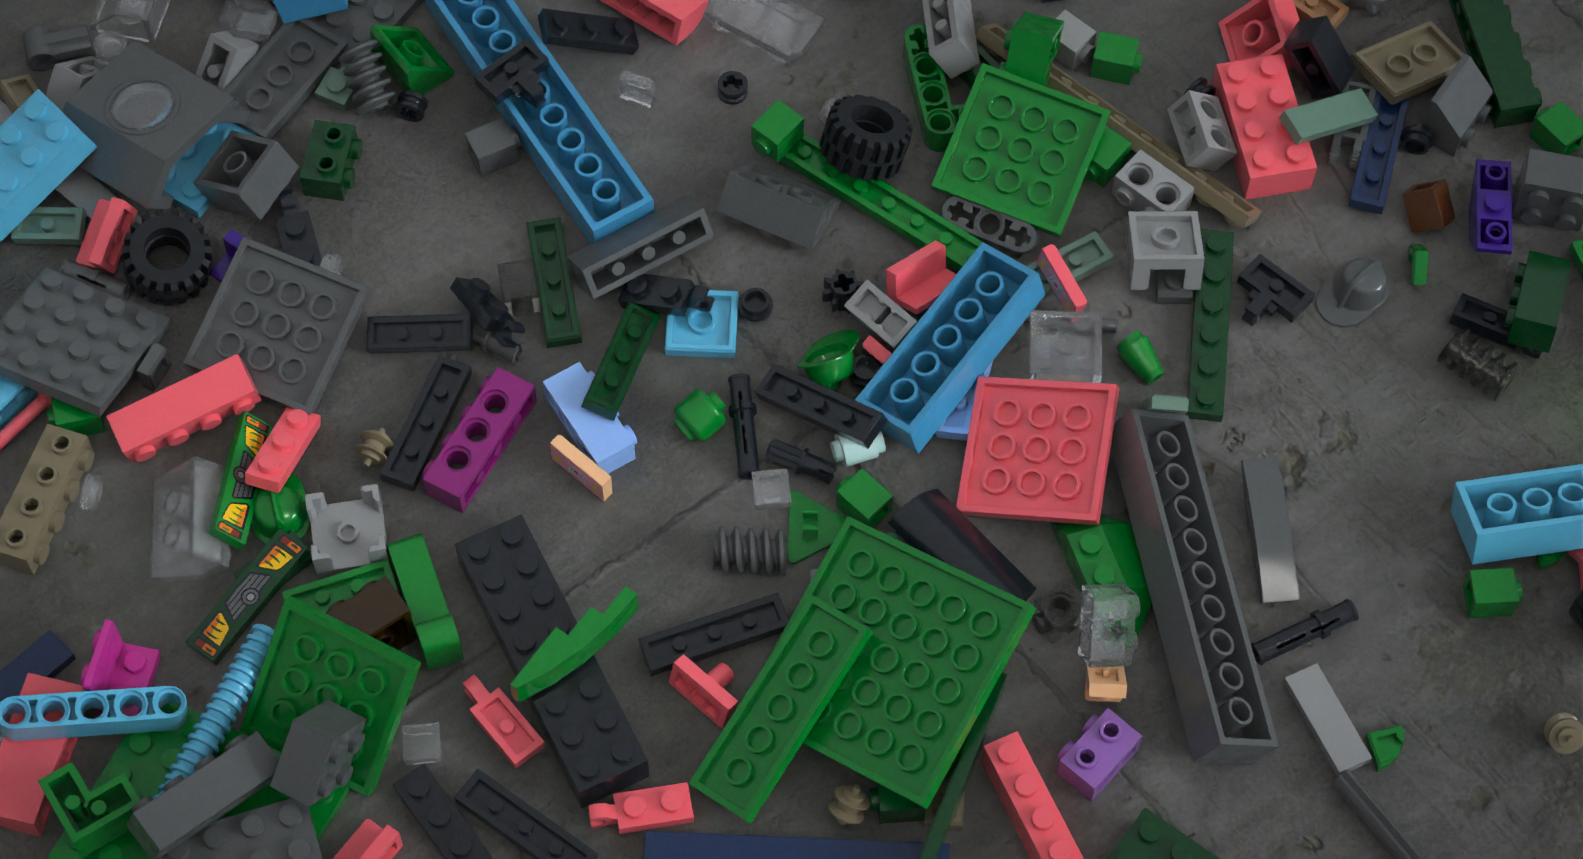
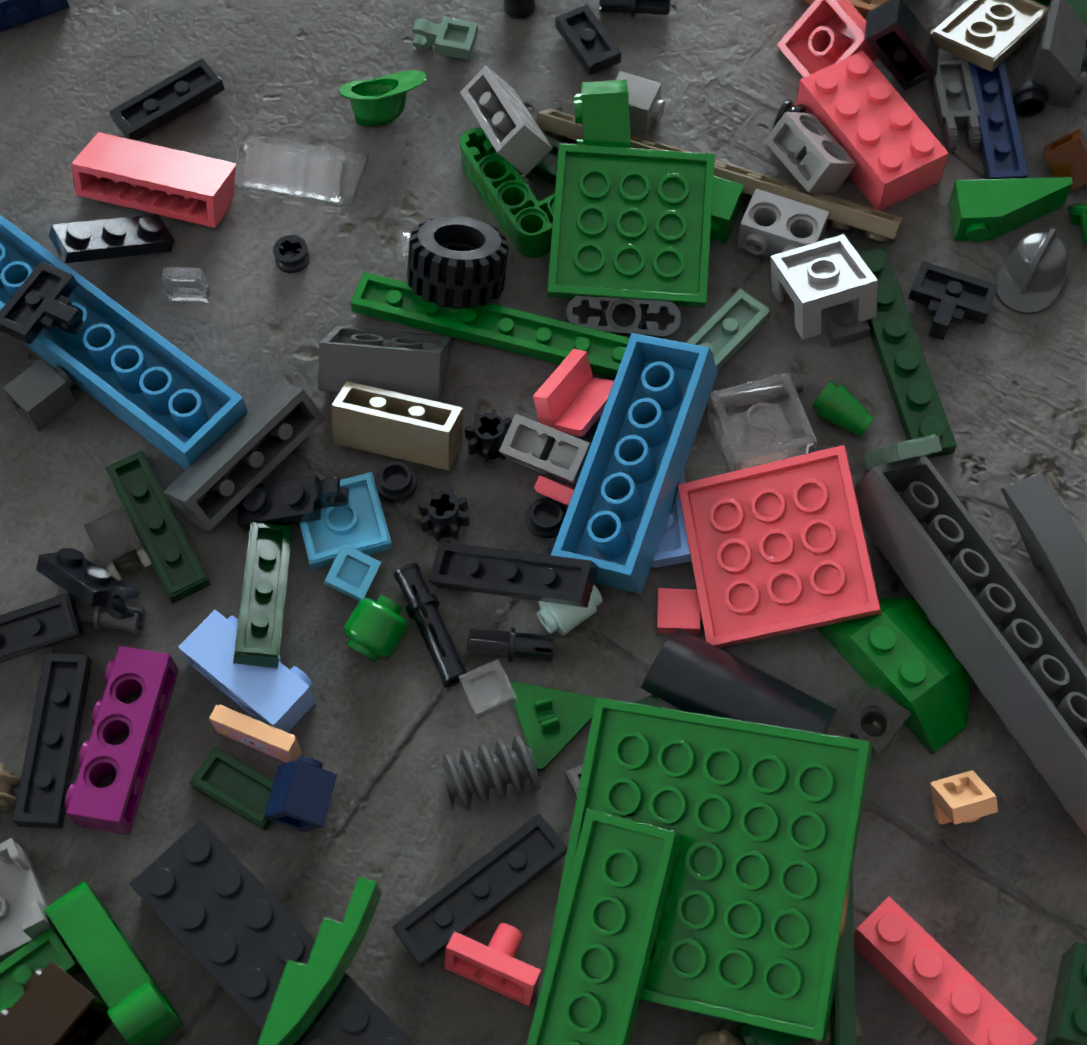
camera: 15 degrees left, 0 degrees up
green brick [751,99,804,163] -> none
green piece [797,329,860,391] -> none
green brick [836,469,893,528] -> none
coral tile [1036,243,1087,320] -> none
medium lavender brick [1057,708,1143,802] -> none
clear brick [1078,584,1140,668] -> none
green brick [1090,31,1143,85] -> none
sand green tile [1279,88,1378,145] -> none
none -> dark green tile [189,746,274,831]
none -> dark blue brick [264,757,337,832]
none -> medium azure plate [323,543,381,601]
none -> dark tan brick [331,381,463,471]
none -> black gear [418,487,470,542]
none -> coral tile [657,588,701,635]
none -> green slope [948,177,1073,242]

